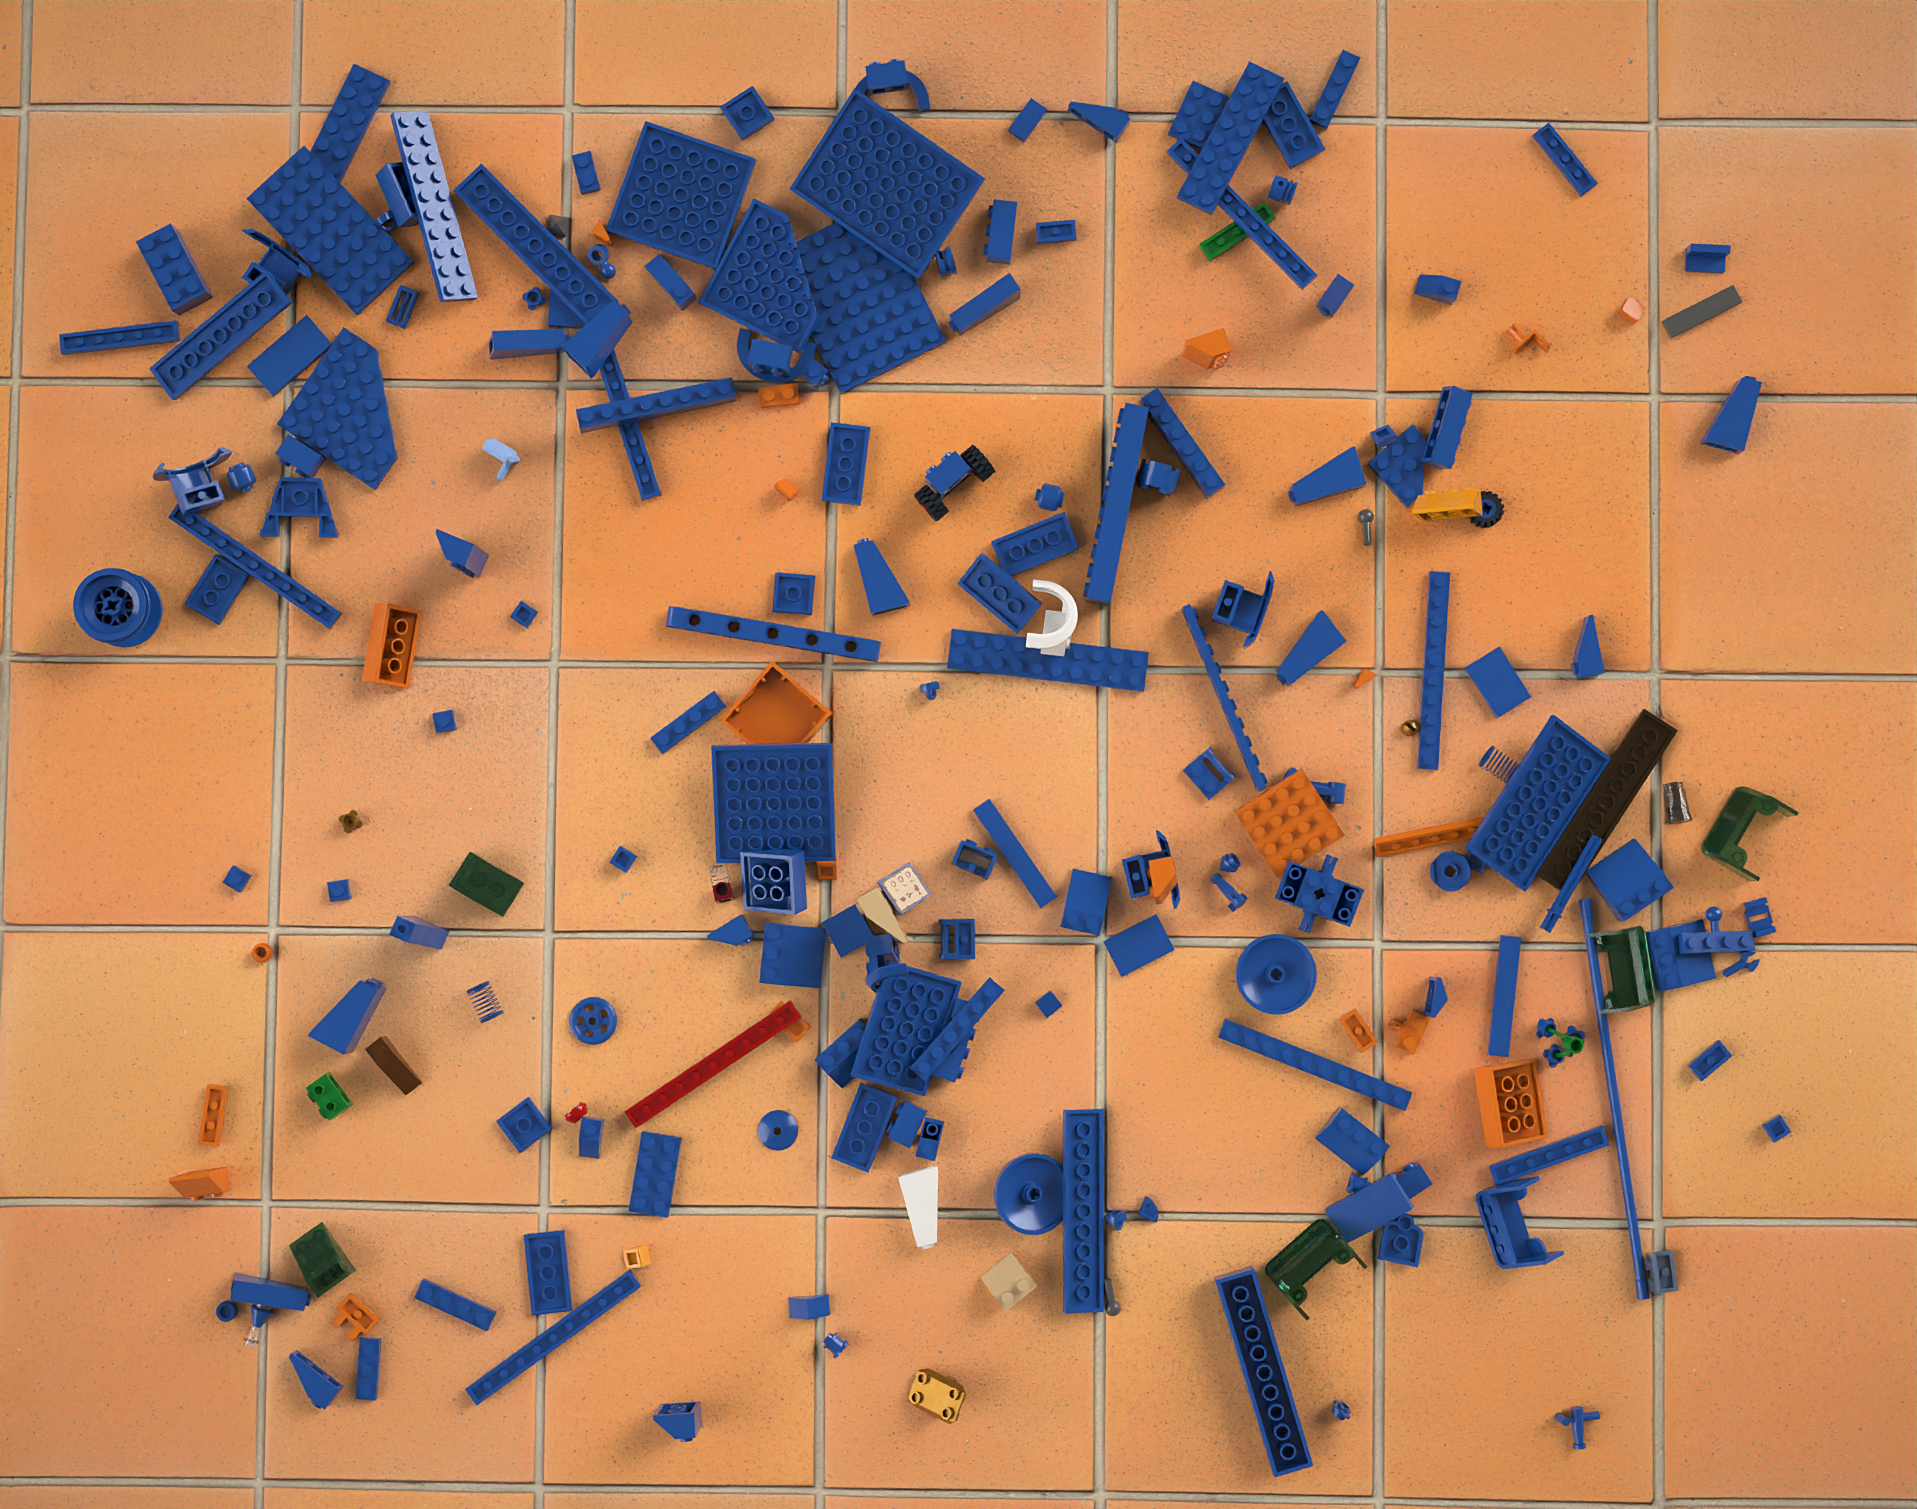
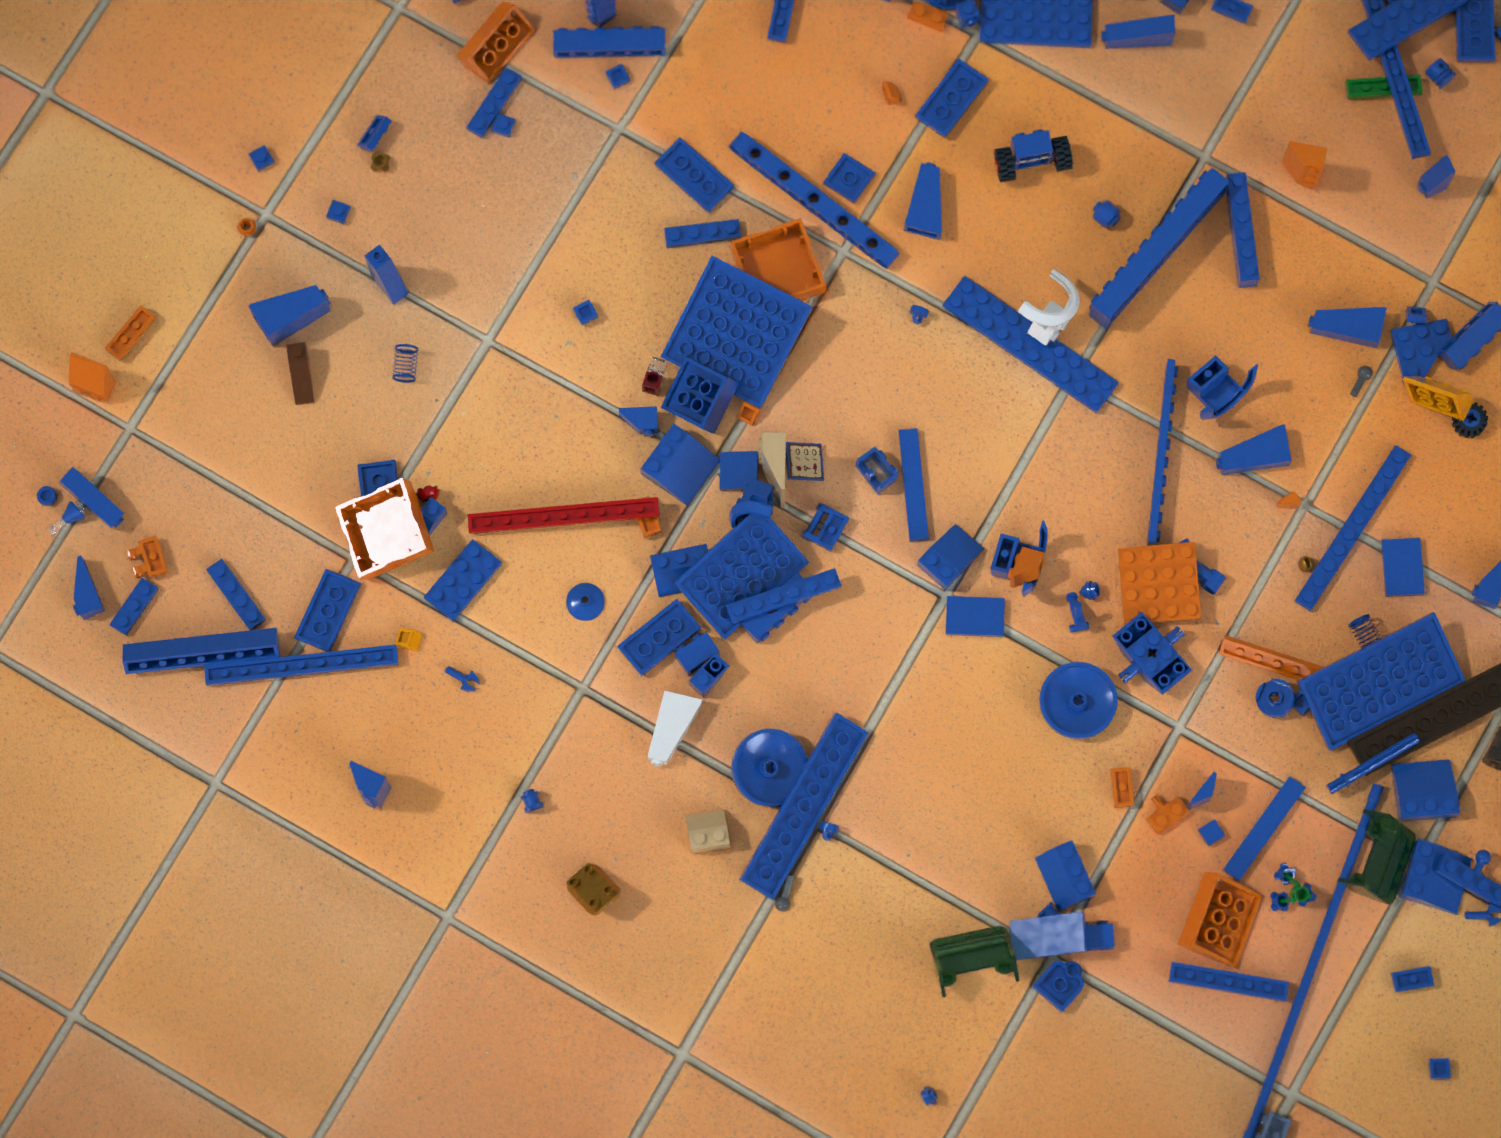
camera: 25 degrees right, 10 degrees down
clear green slope [289,1222,356,1298] -> none
green brick [306,1072,353,1120] -> none
clear green slope [449,851,524,917] -> none
blue plate [569,997,617,1045] -> none
blue slope [788,1294,830,1320] -> none
blue plate [957,553,1043,634] -> none
blue plate [991,512,1079,577] -> none
blue slope [1035,990,1062,1018] -> none
blue brick [1136,459,1181,496] -> none
blue tile [1138,1196,1158,1223] -> none
blue plate [1183,747,1236,800] -> none
blue brick [1214,1266,1313,1477] -> none
blue plate [1218,1019,1412,1111] -> none
blue windscreen [1476,1176,1564,1269] -> none
none -> blue brick [122,627,280,674]
none -> tile [335,478,435,580]
none -> blue plate [357,115,392,151]
none -> blue bar [445,666,480,692]
none -> blue plate [466,67,522,139]
none -> blue brick [553,26,666,58]
none -> blue tile [654,137,734,213]
none -> blue tile [1198,819,1225,847]

